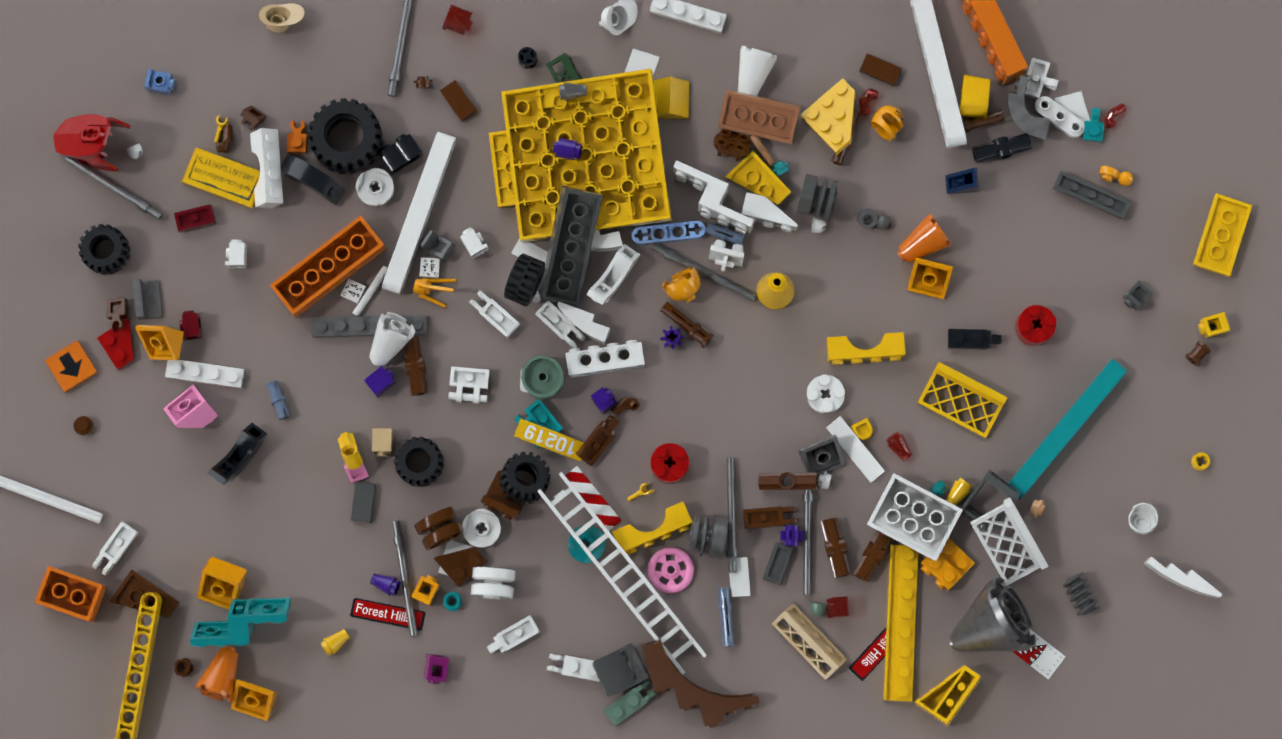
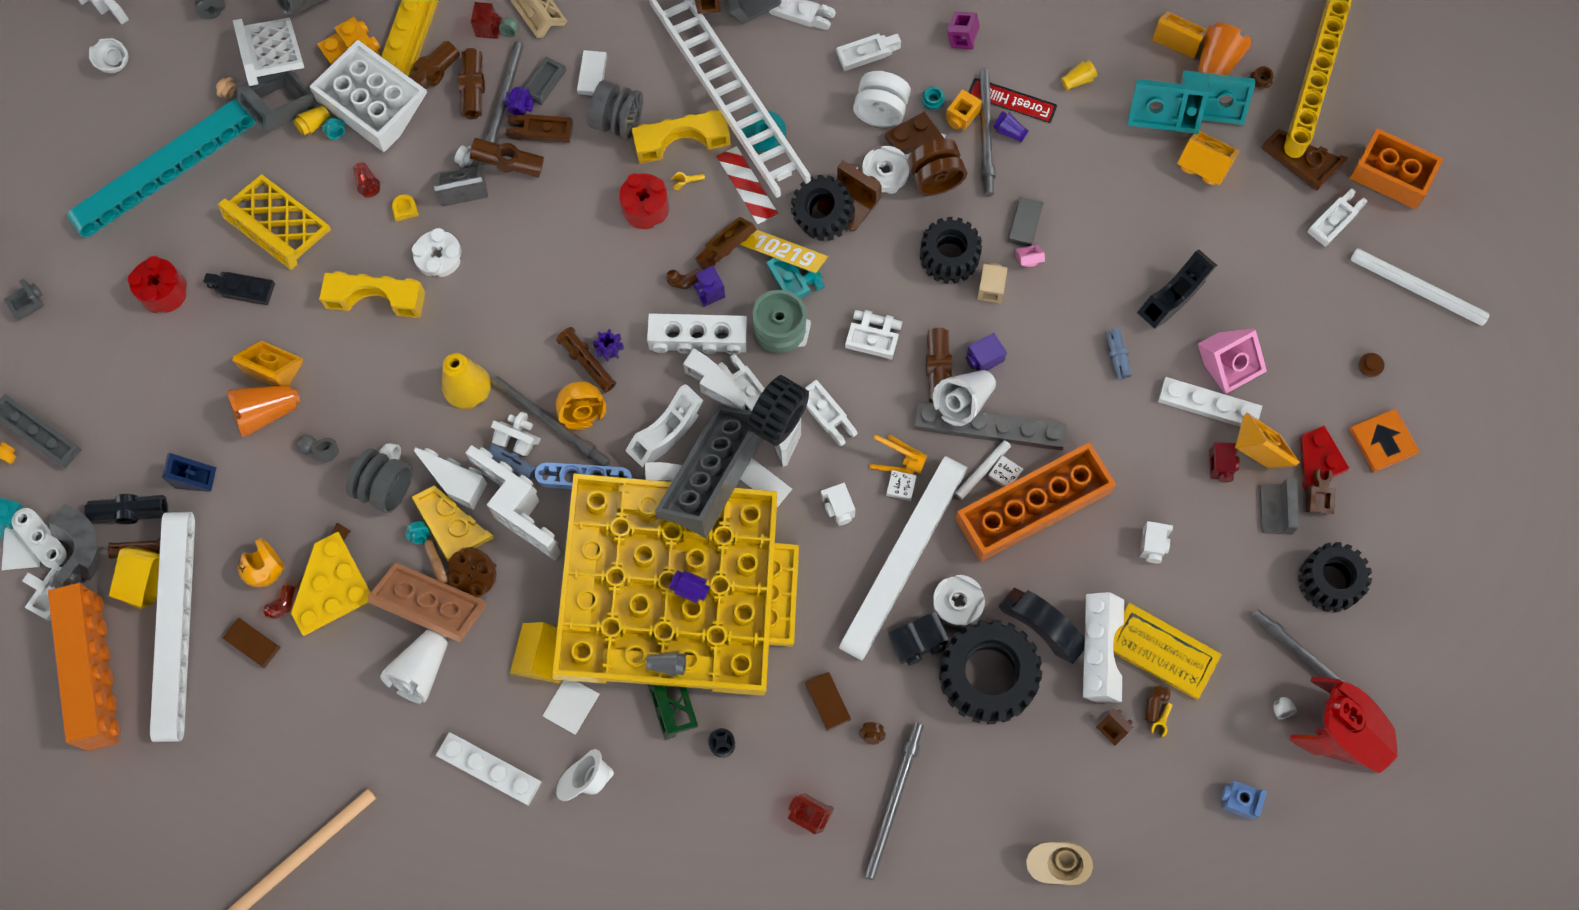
camera: 170 degrees left, 10 degrees down
dark red plate [174,204,216,233] -> none
orange plate [287,121,307,154] -> none
yellow piece [338,432,363,470] -> none
dark grey bracket [421,230,456,261] -> none
bright pink plate [648,547,694,593] -> none
sand blue pin [717,587,735,647] -> none
flat silver bar [726,457,738,573] -> none
white sticker [826,416,885,483] -> none
yellow bush [1191,452,1210,471] -> none

